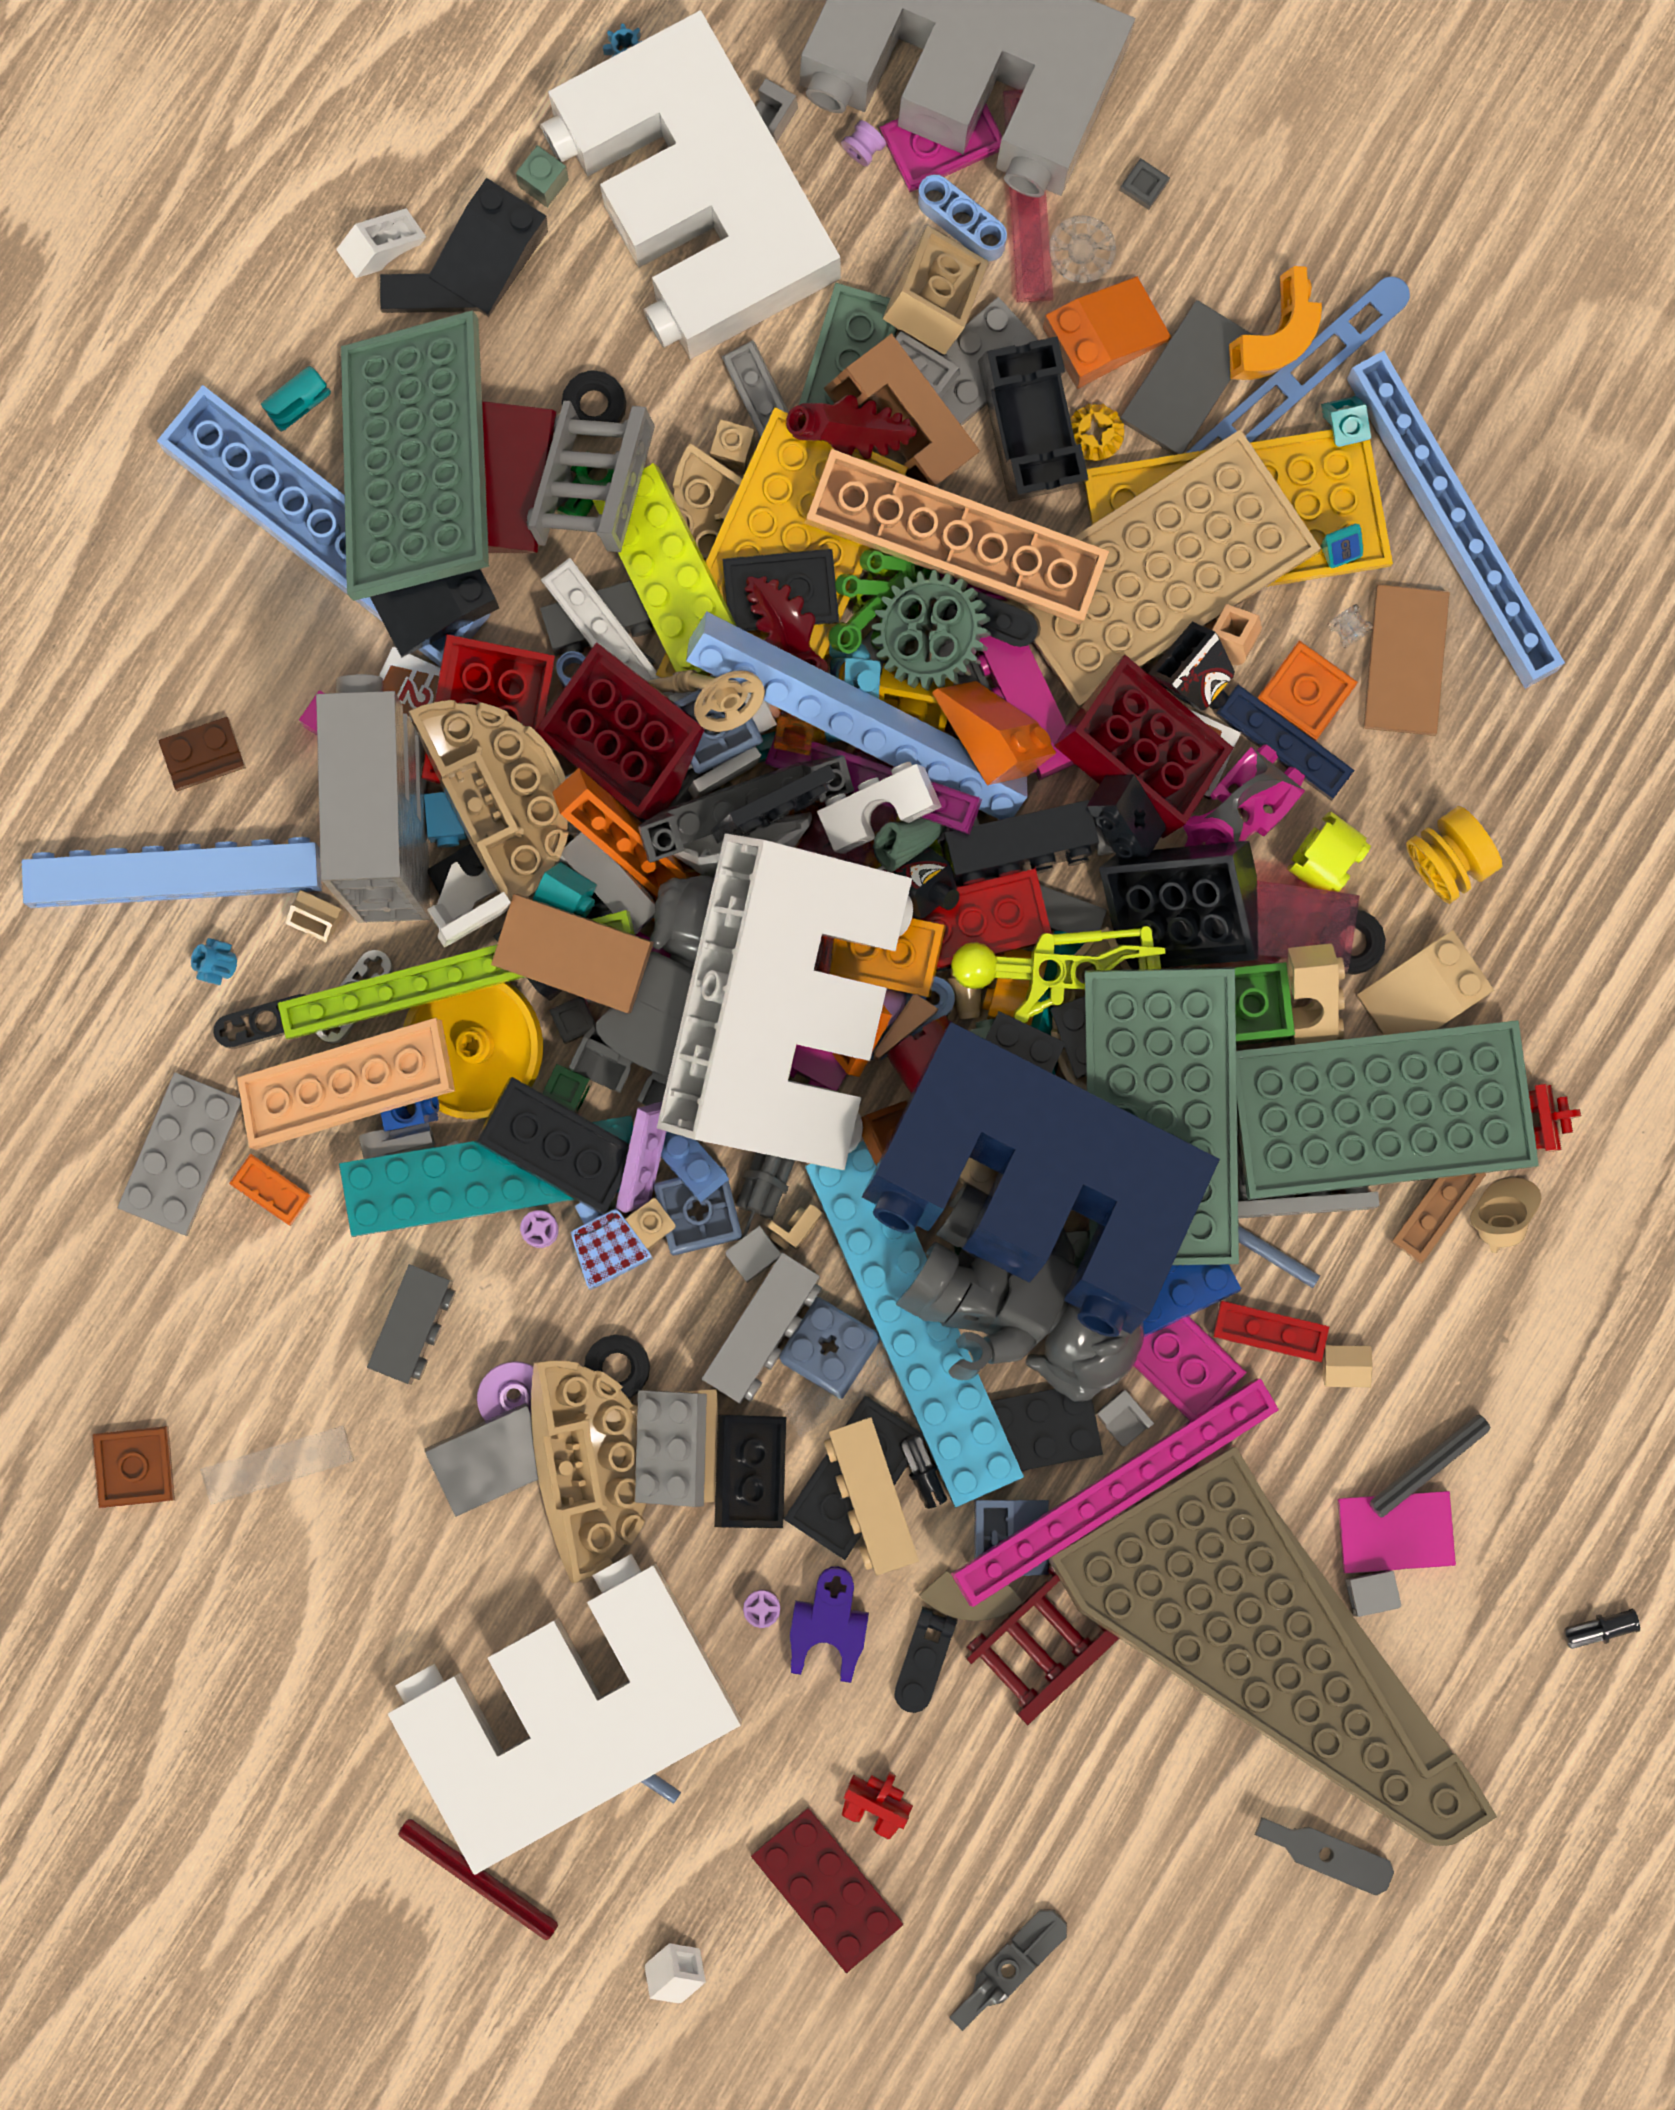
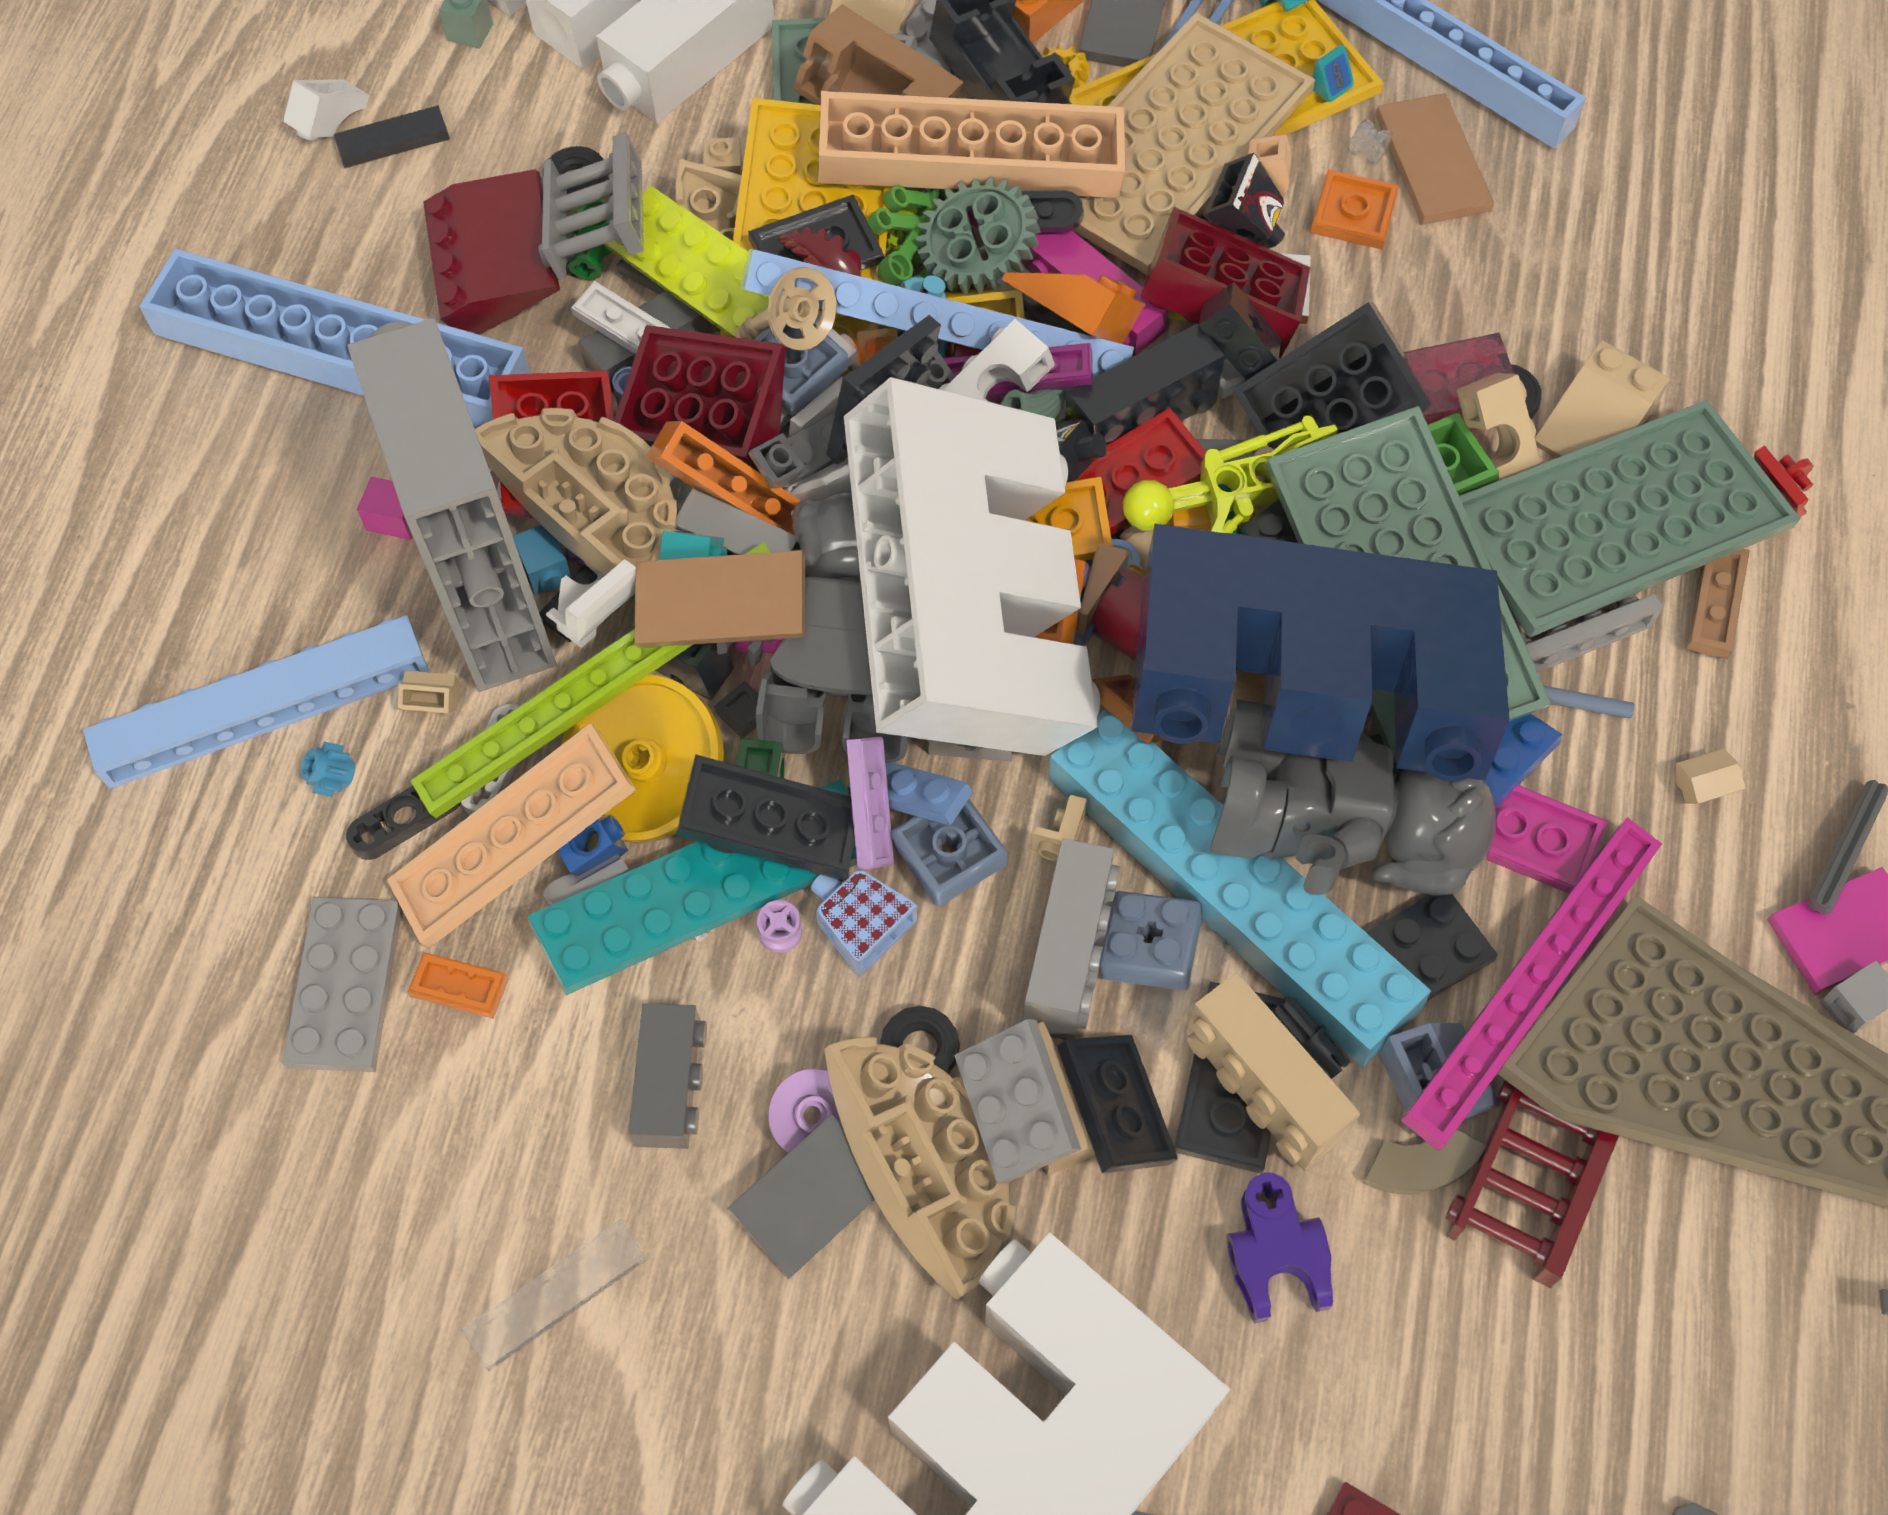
camera: 15 degrees left, 20 degrees down
dark orange tile [93,1426,175,1508] -> none
reddish brown plate [158,717,246,792] -> none
teal arm [261,366,331,432] -> none
sand green plate [341,310,489,601] -> none
black slope [370,569,499,658] -> none
black slope [428,178,548,317] -> none
tan bracket [625,1198,676,1251] -> none
light grey tile [722,340,789,438] -> none
light grey panel [726,1226,781,1283] -> none
dark grey piece [735,1152,795,1239] -> none
lavender wheel [743,1589,781,1628] -> none
dark red plant [786,395,917,459] -> none
red hips [842,1772,913,1839] -> none
black plate [894,1606,958,1713] -> none
light grey panel [1095,1390,1154,1446] -> none
dark pink hips [1183,744,1305,847] -> none
red plate [1212,1301,1330,1363] -> none
dark blue tile [1215,685,1355,801] -> none
neon yellow brick [1287,811,1371,896] -> none
yellow wheel [1406,806,1503,904] -> none
tan piece [1470,1177,1542,1253] -> none

